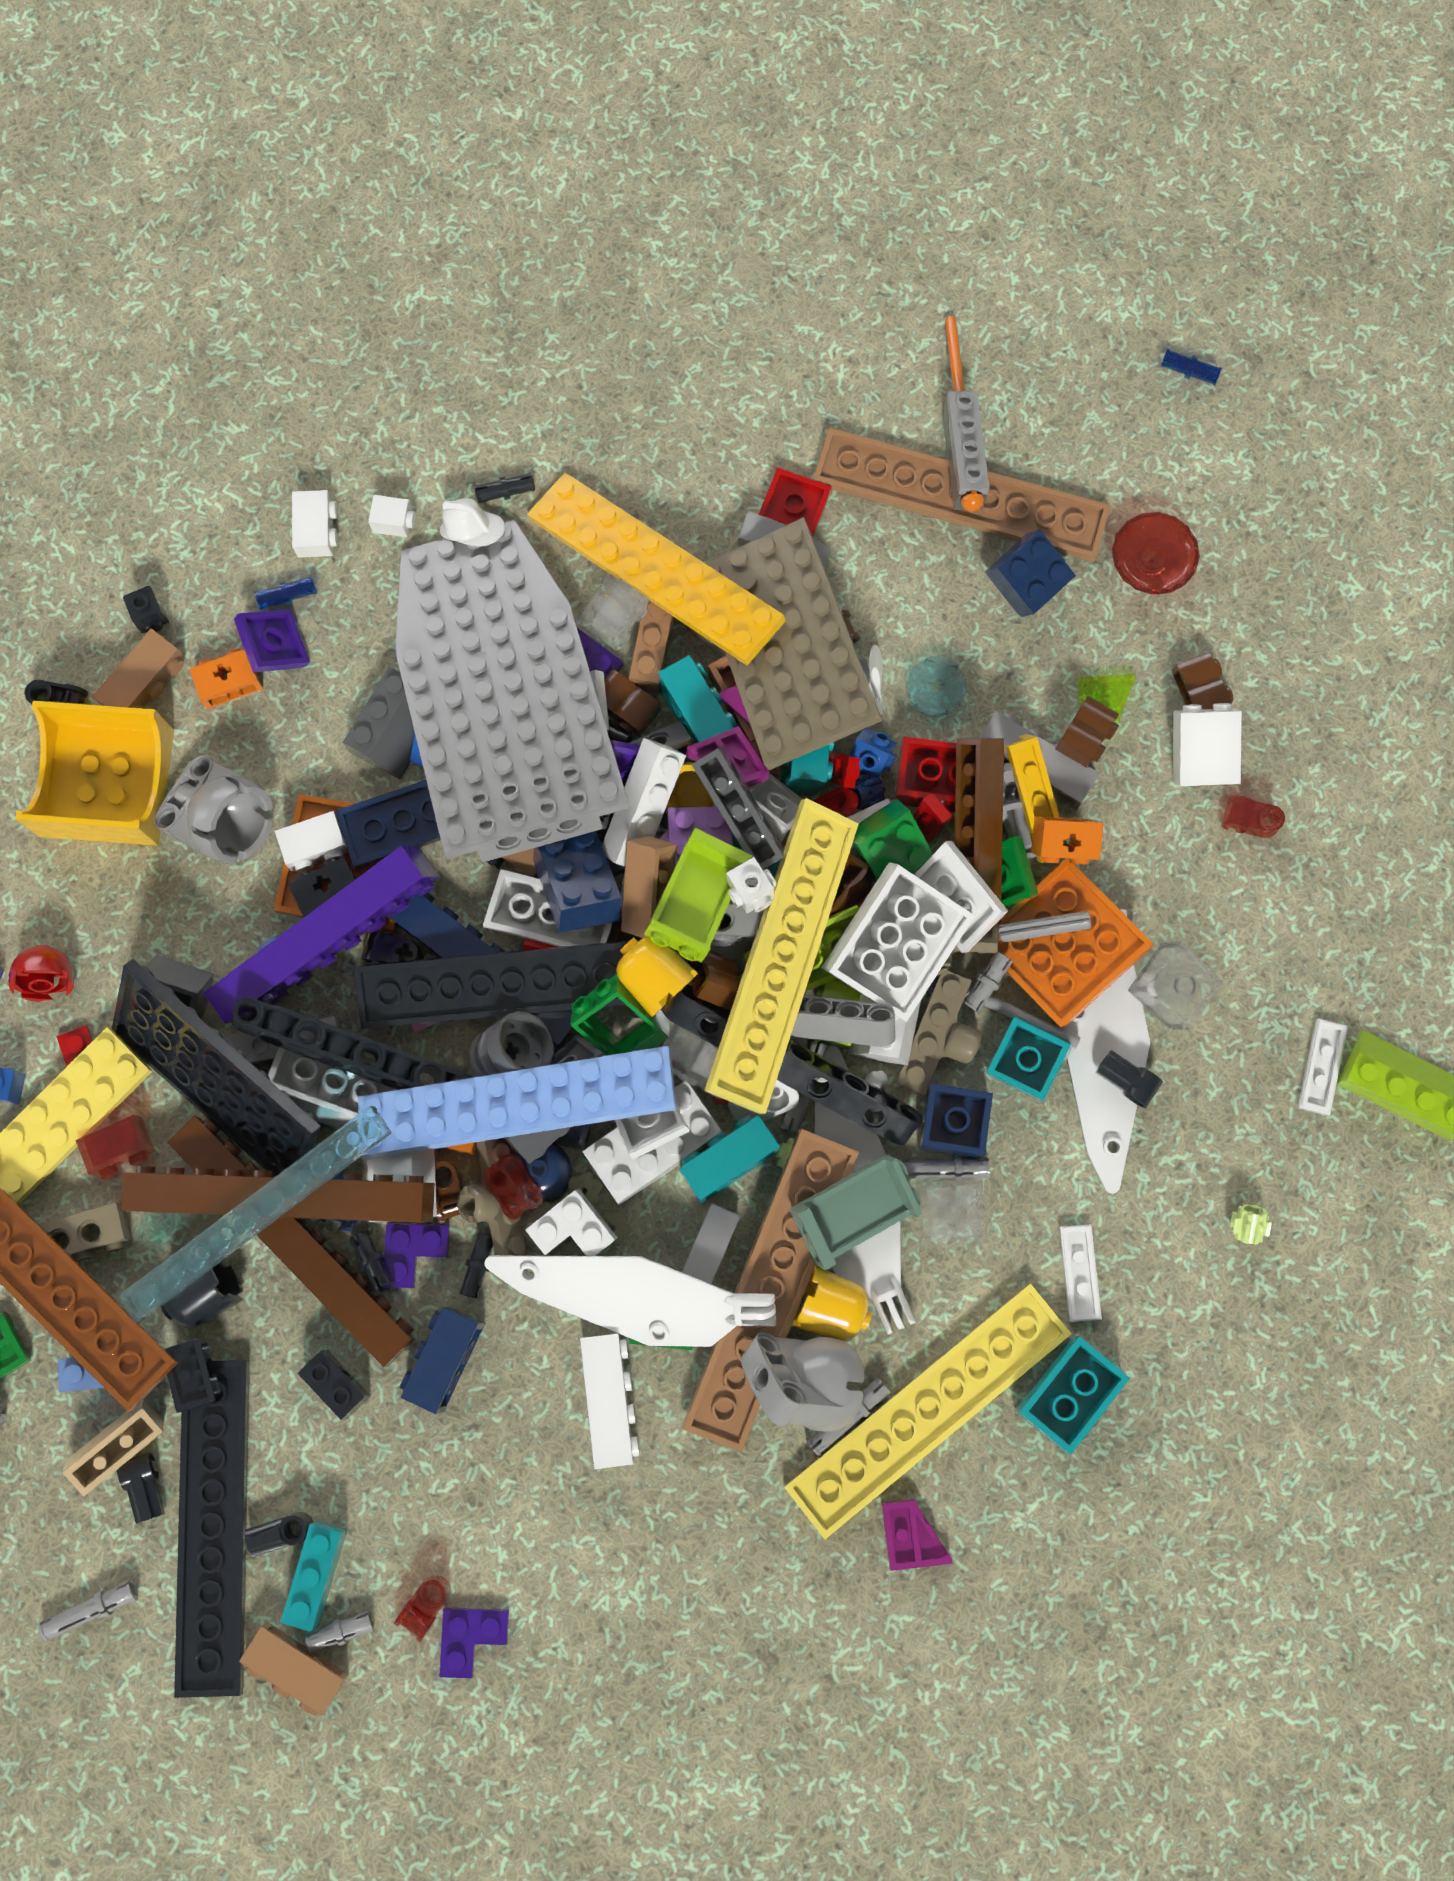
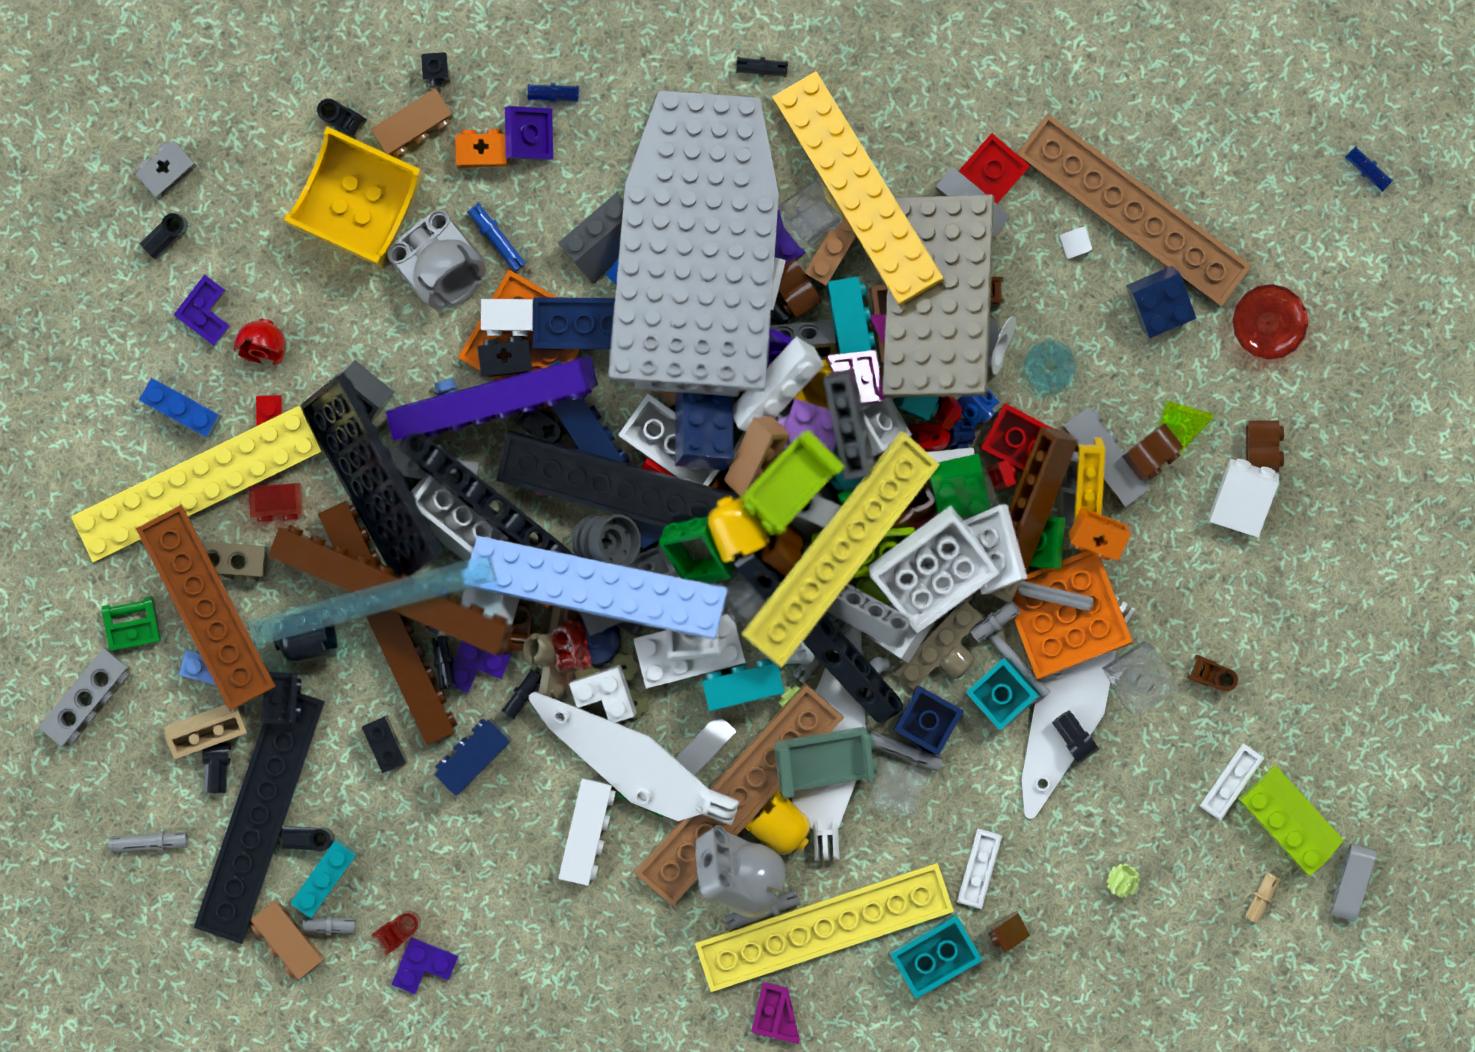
camera: 20 degrees right, 10 degrees up
white brick [292,490,338,557] -> none
white brick [368,495,416,537] -> none
white piece [440,498,505,547] -> none
white brick [726,857,776,914] -> none
light grey piece [943,316,989,512] -> none
clear red piece [1221,795,1285,838] -> none
none -> blue pin [467,203,526,273]
none -> reddish brown slope [988,911,1030,952]
none -> white slope [1059,226,1093,259]
none -> reddish brown piece [1187,655,1238,691]
none -> tan axle [1246,872,1281,923]

